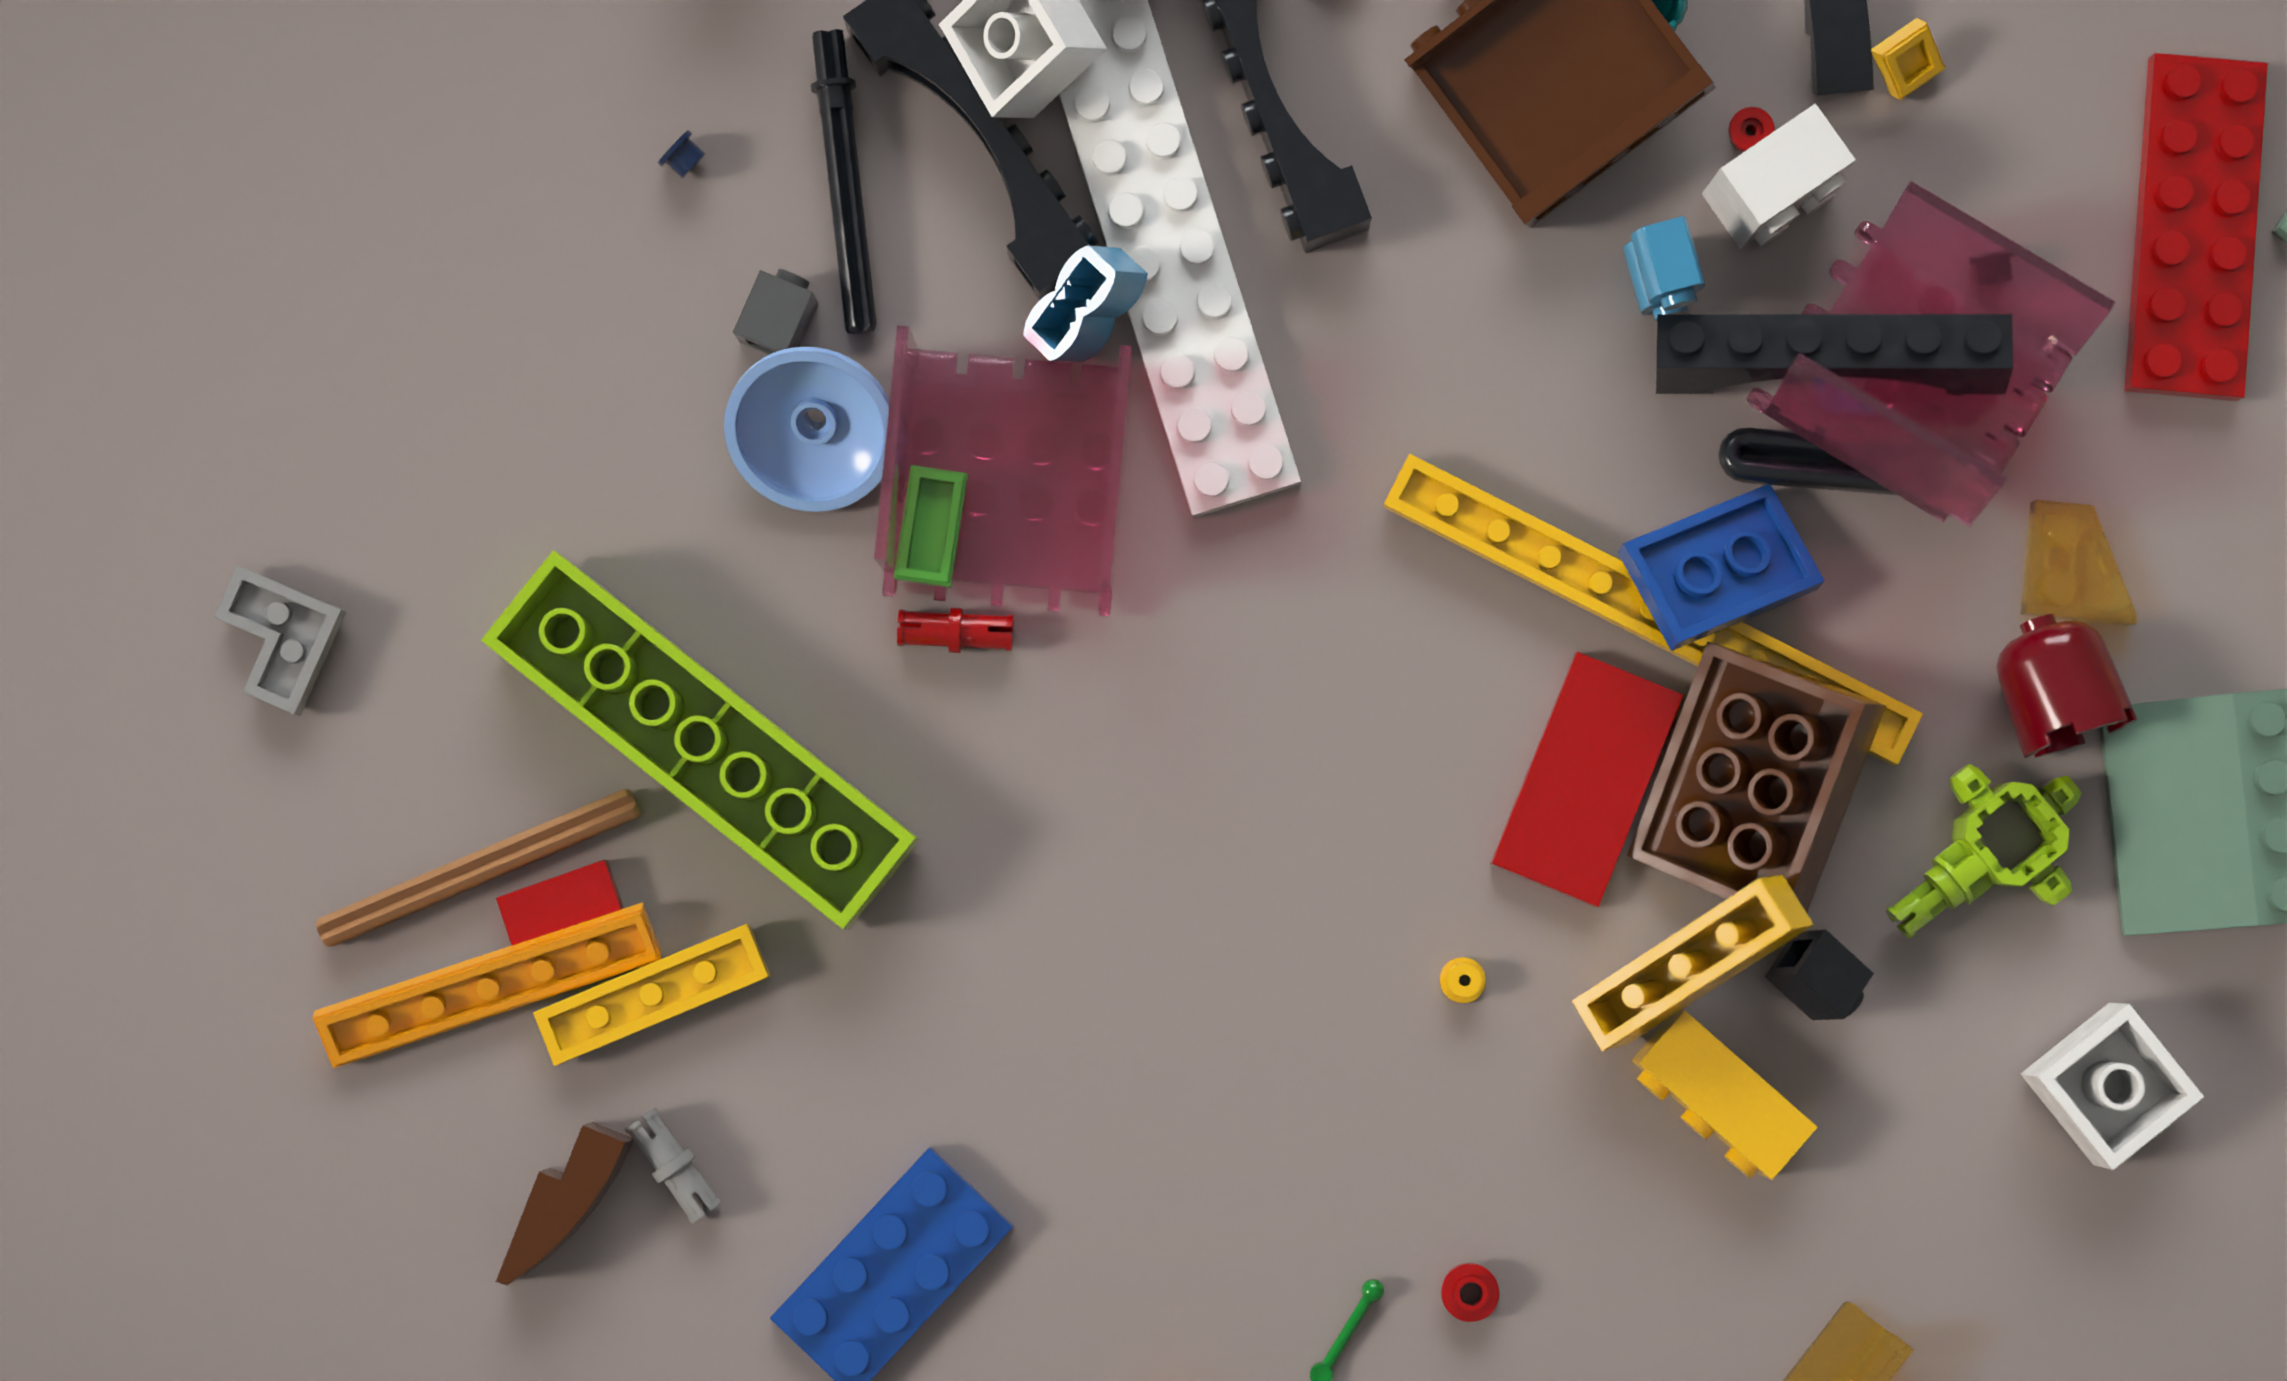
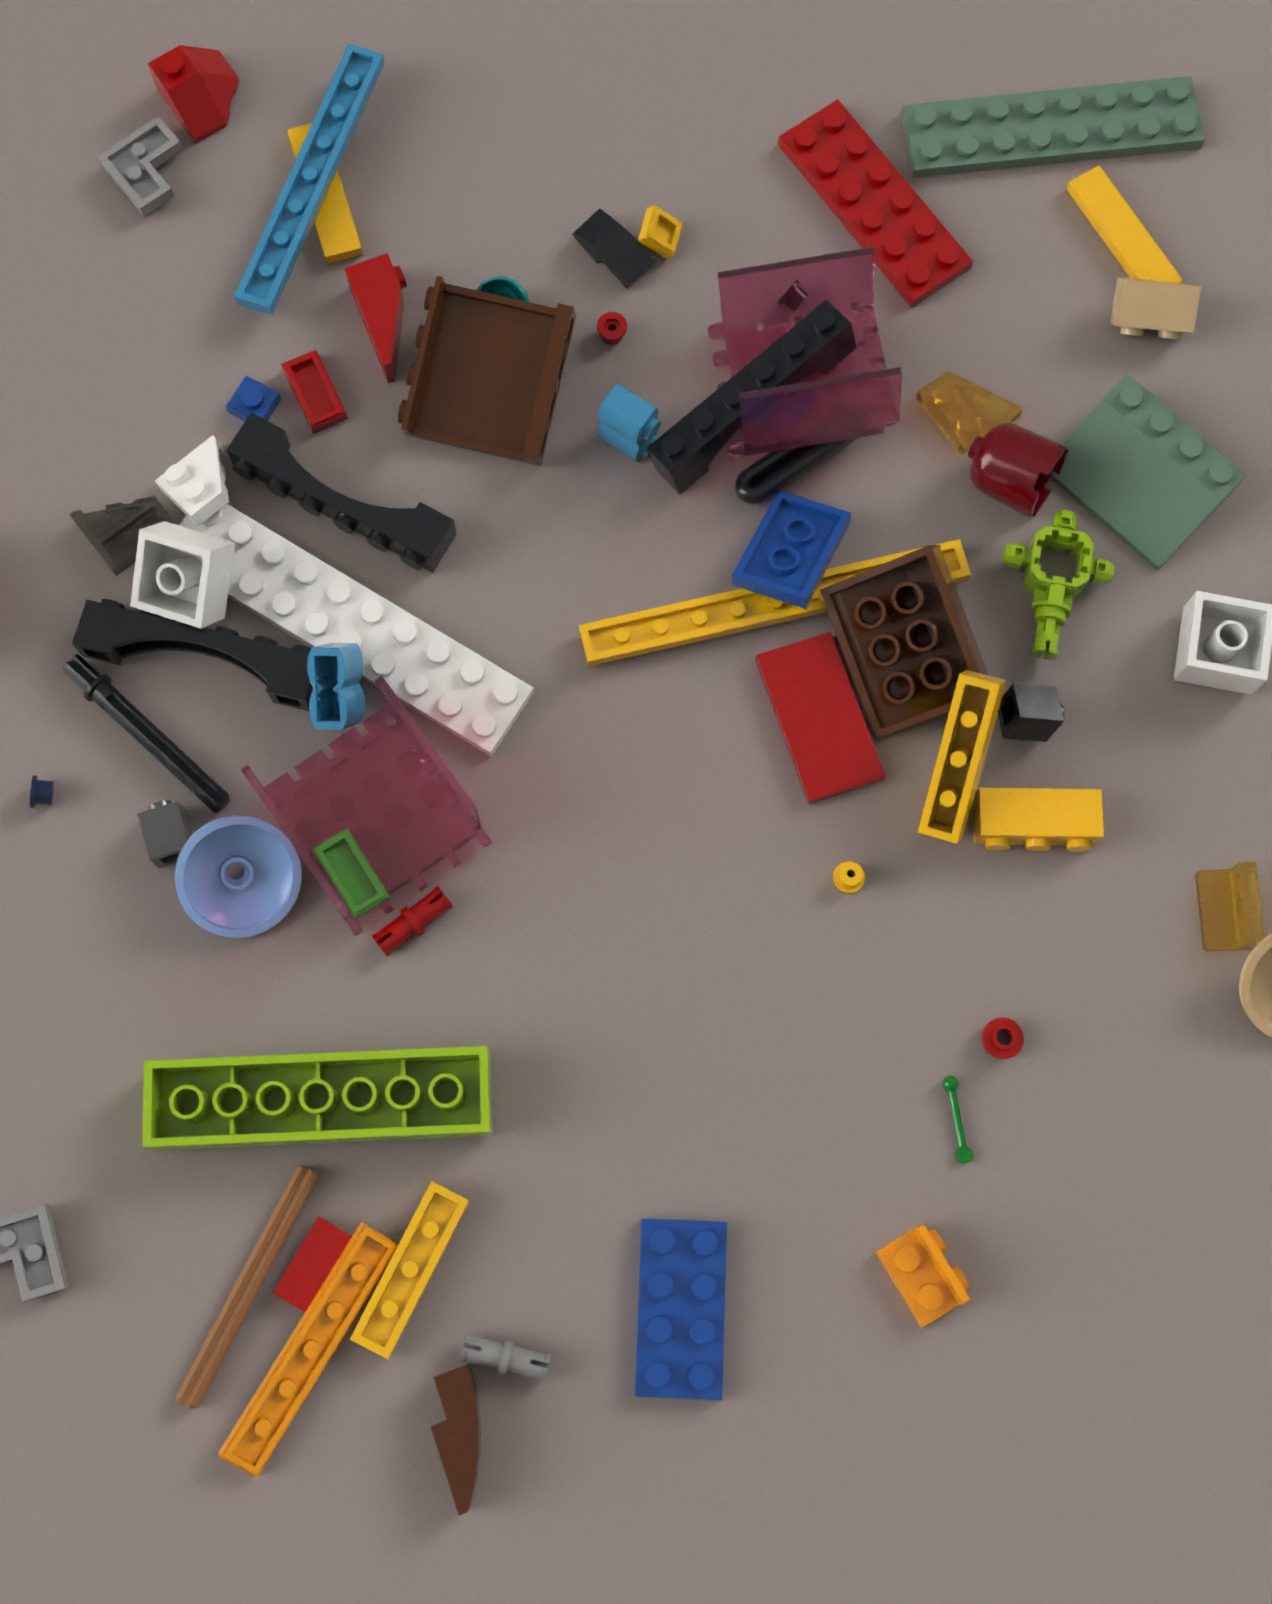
camera: 50 degrees left, 10 degrees down
white brick [1702,103,1856,249] -> none

